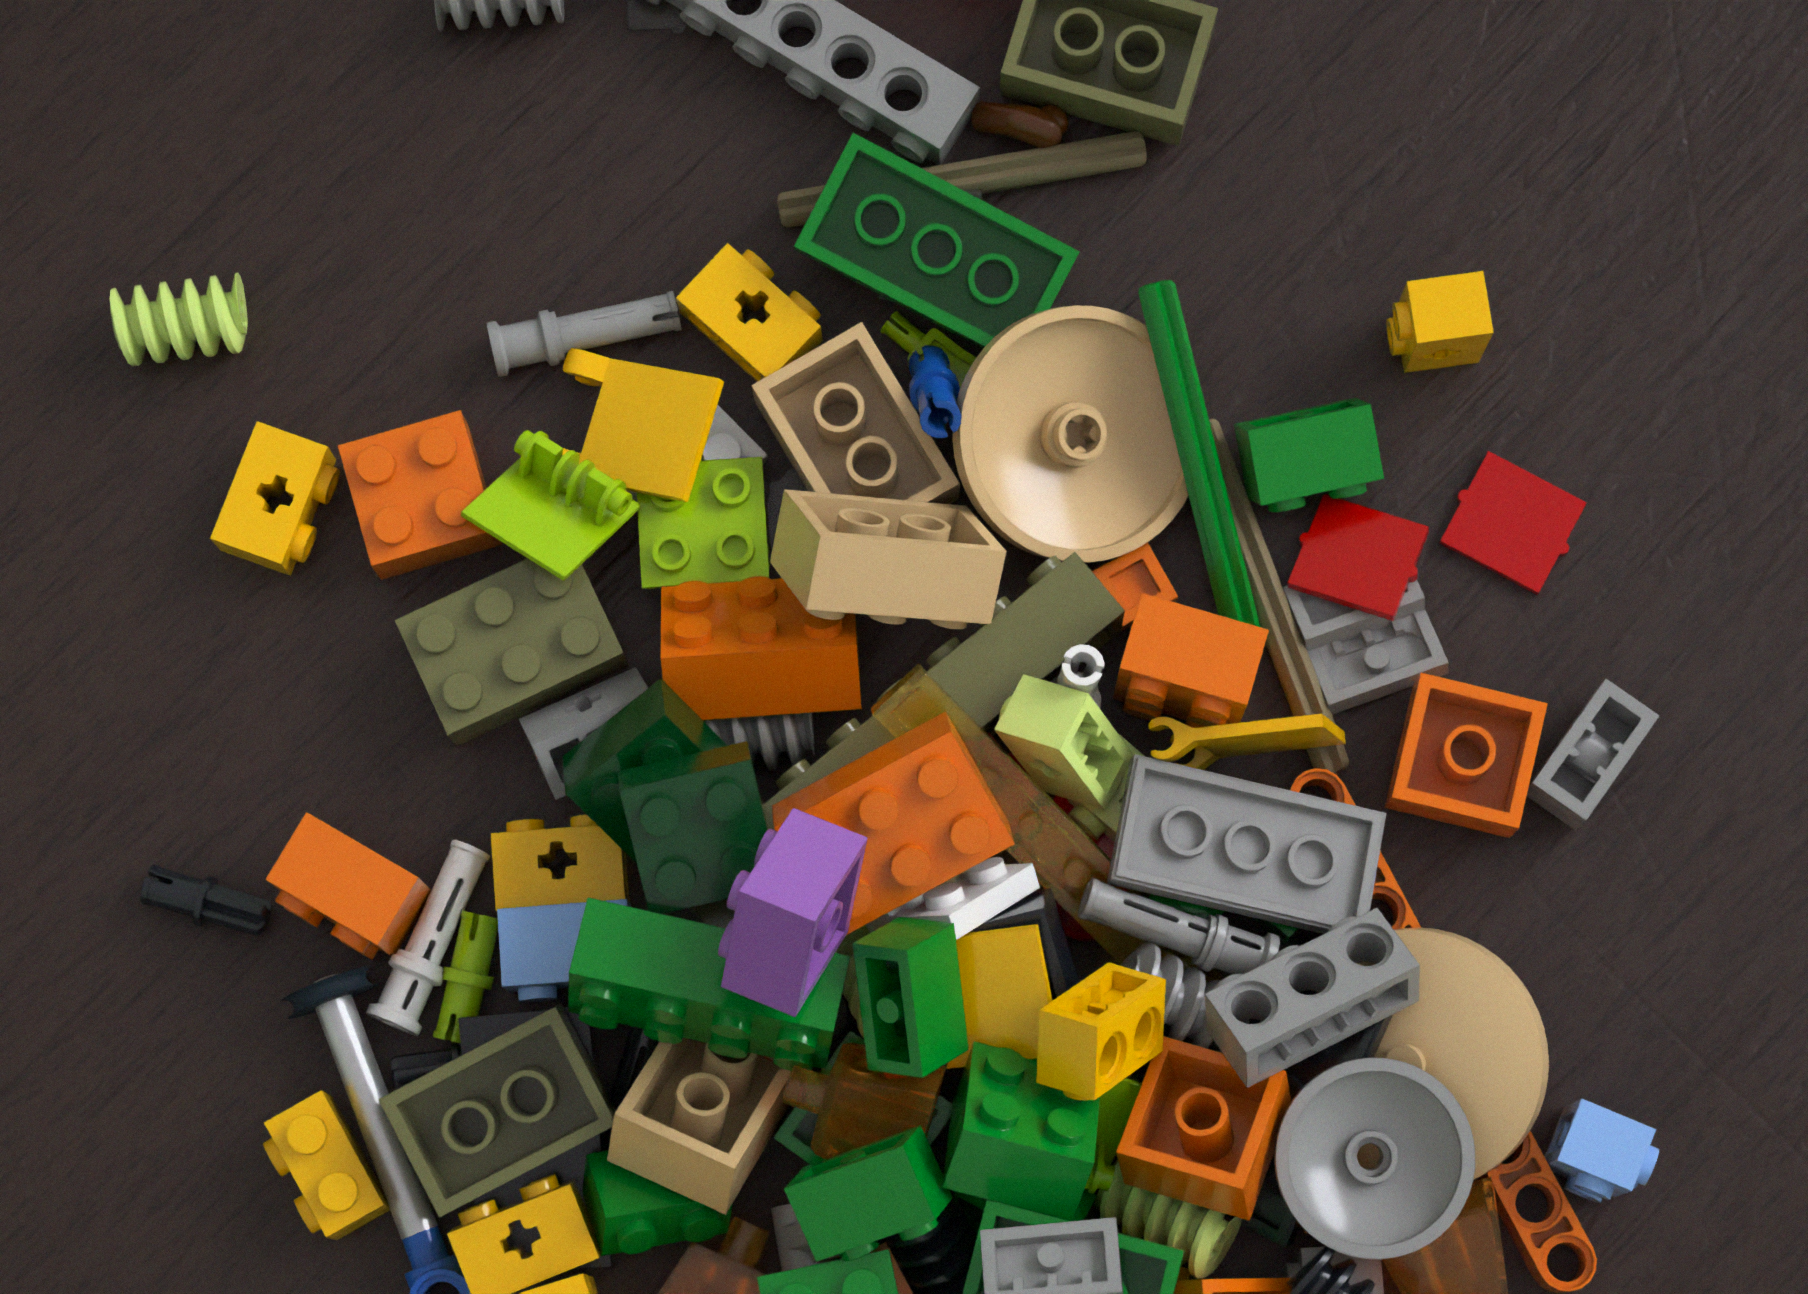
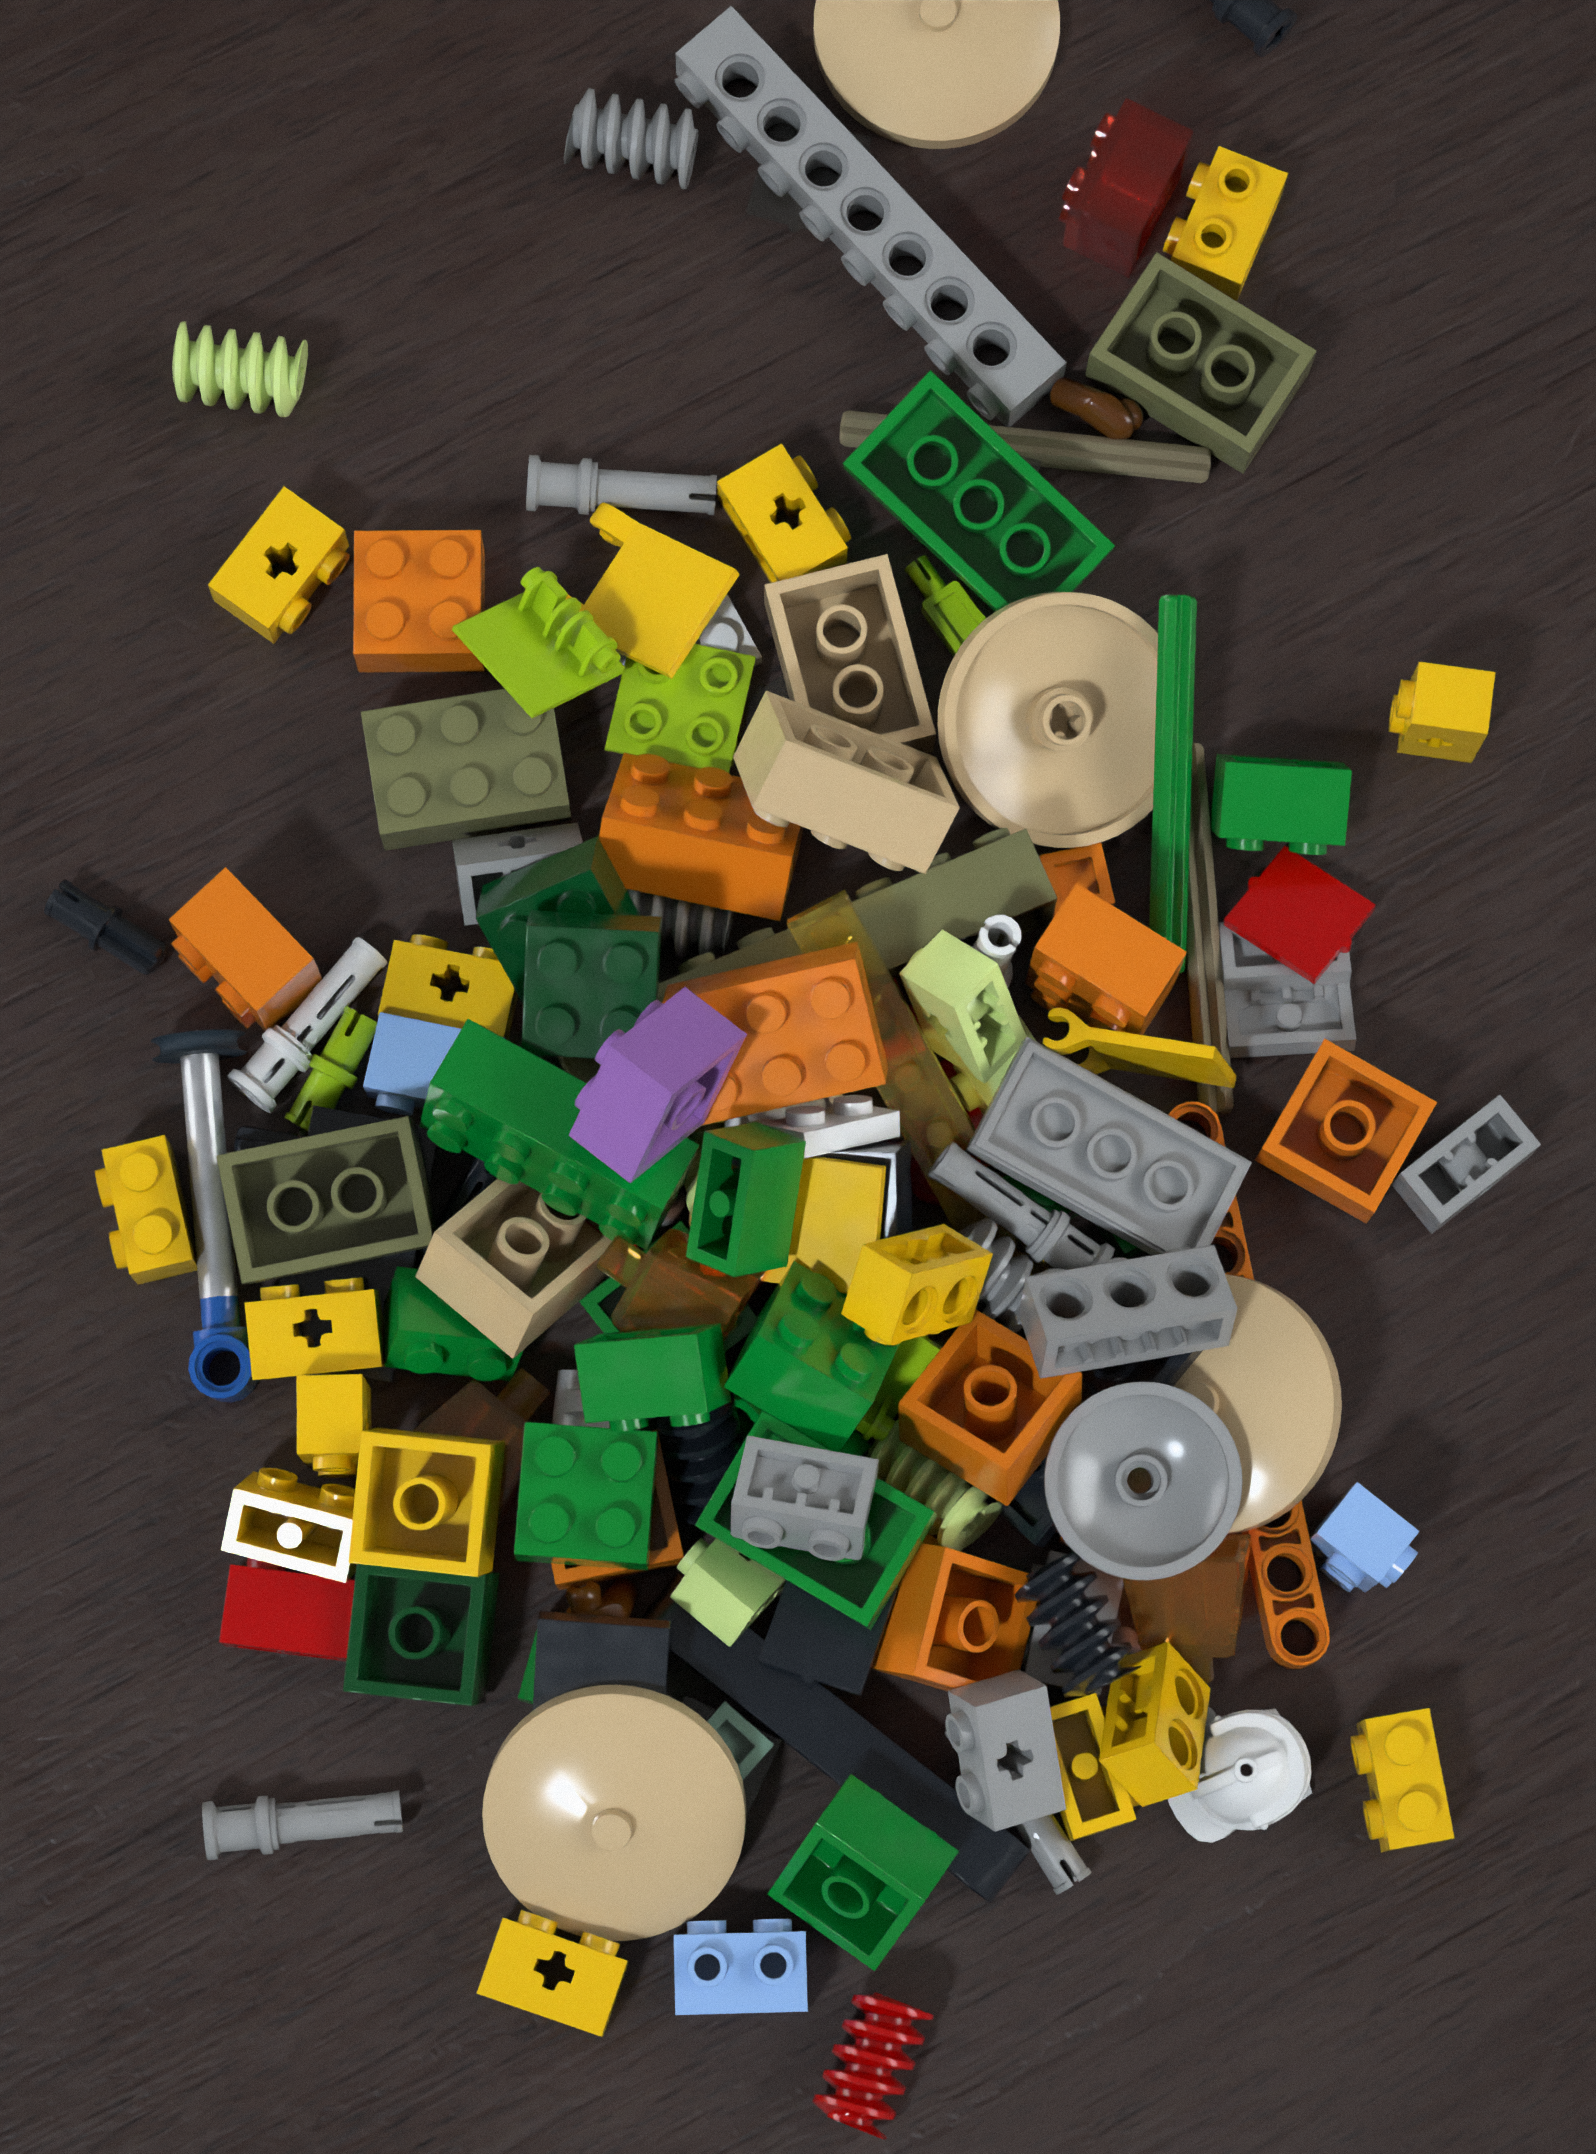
camera: 10 degrees right, 0 degrees up
blue pin [909,345,961,438] -> none
red piece [1439,451,1587,595] -> none

